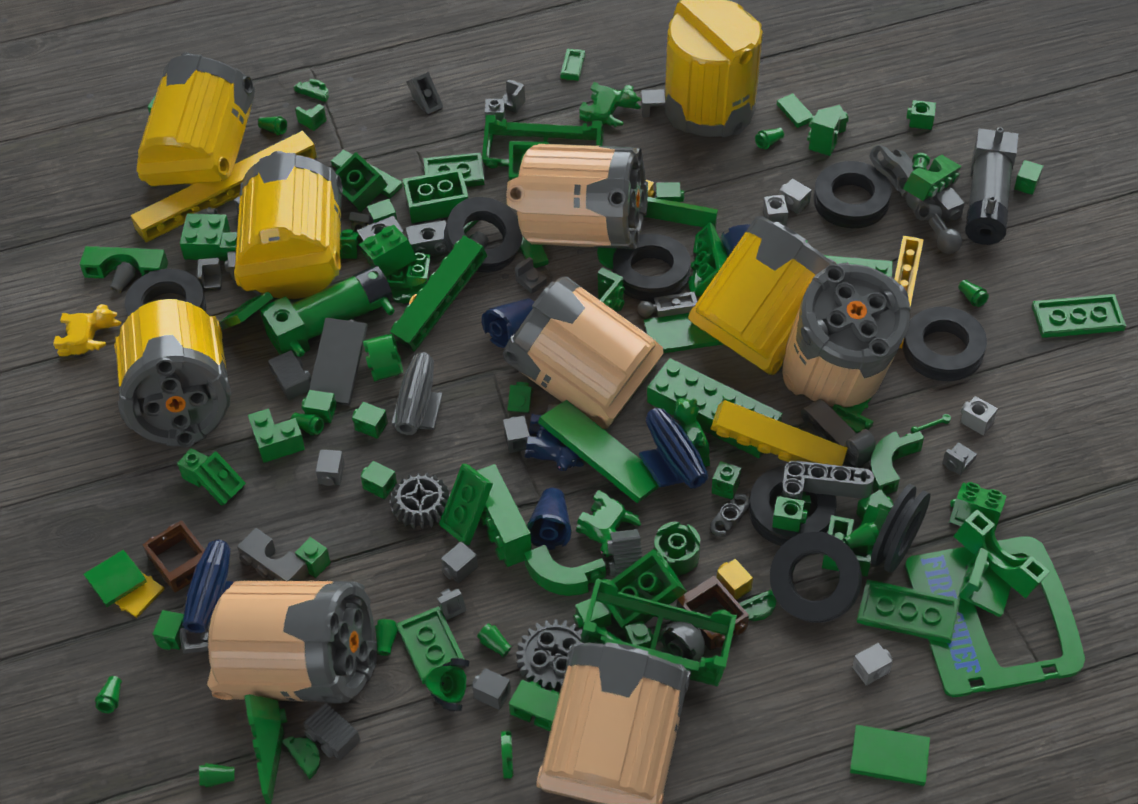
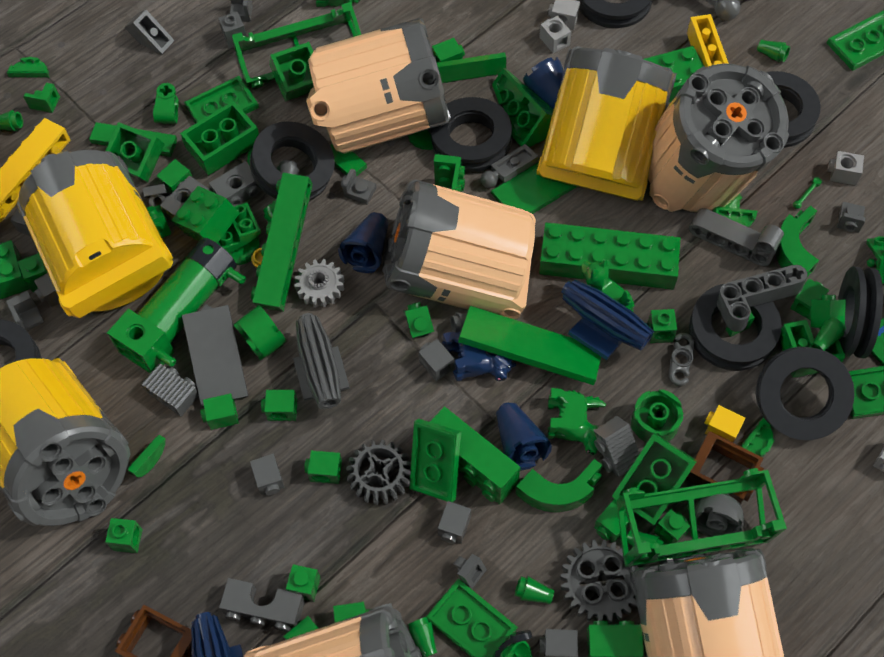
camera: 25 degrees left, 10 degrees up
green plate [191,451,246,506] -> none
green tile [219,292,273,330] -> none
green brick [248,408,305,463] -> none
green cone [291,412,324,435] -> none
yellow brick [711,400,847,466] -> none
green brick [772,496,808,532] -> none
none -> green tile [128,435,166,477]
none -> green piece [153,83,179,124]
none -> light grey gear [294,259,344,308]

